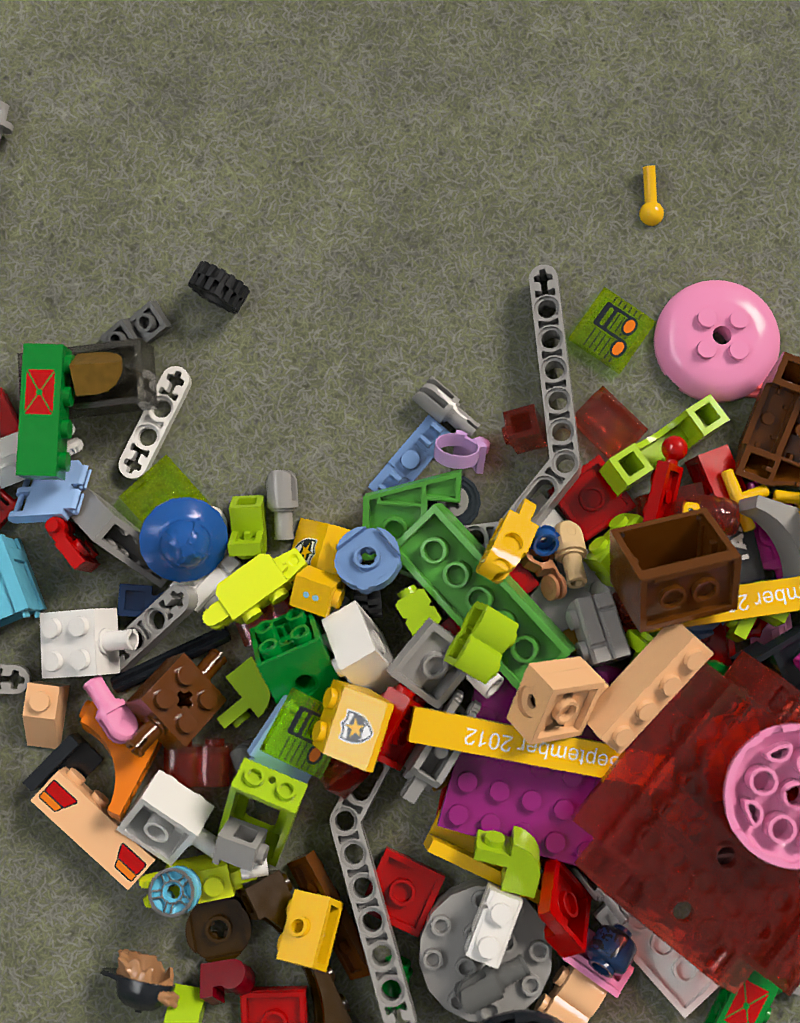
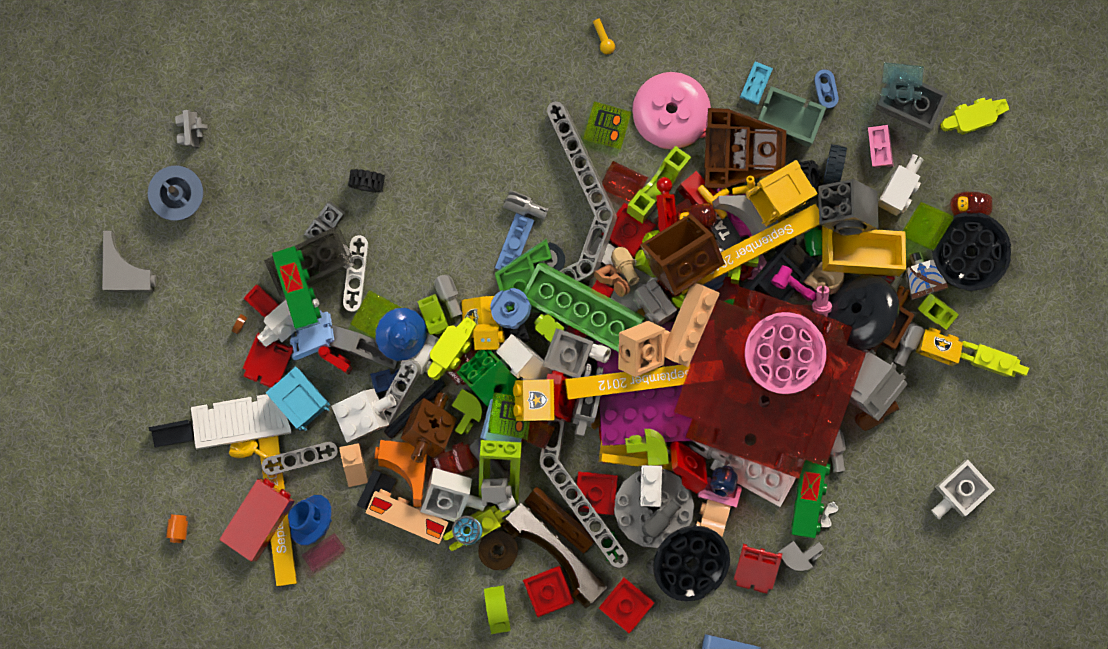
camera: 20 degrees left, 0 degrees up
pearl gold brick [69,352,123,396] -> none
bright pink arm [83,675,139,744] -> none
hair [100,949,180,1013] -> none
dark red leg [200,959,256,1006] -> none
yellow brick [276,889,344,972] -> none
lavender piece [434,429,490,474] -> none
lime brick [444,601,519,684] -> none
yellow piece [475,498,539,584] -> none
clear red brick [502,404,548,454] -> none
blue plate [530,525,560,556] -> none

